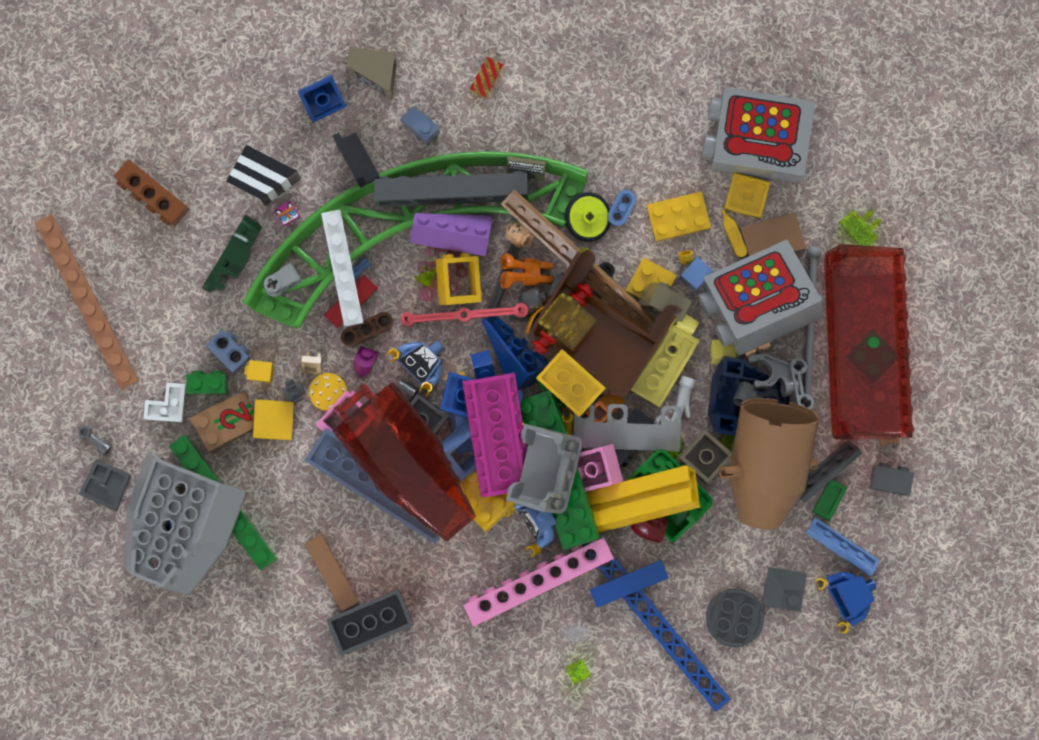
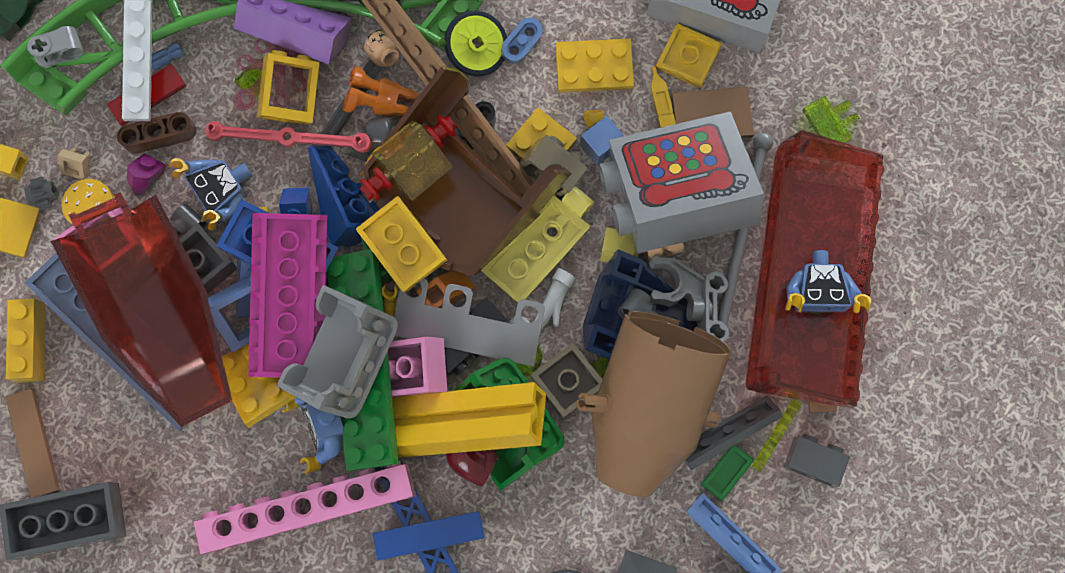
camera: 10 degrees right, 5 degrees down
none -> yellow brick [6,298,46,383]
none -> clear neon green bar [751,399,801,472]
none -> torso [785,250,871,313]

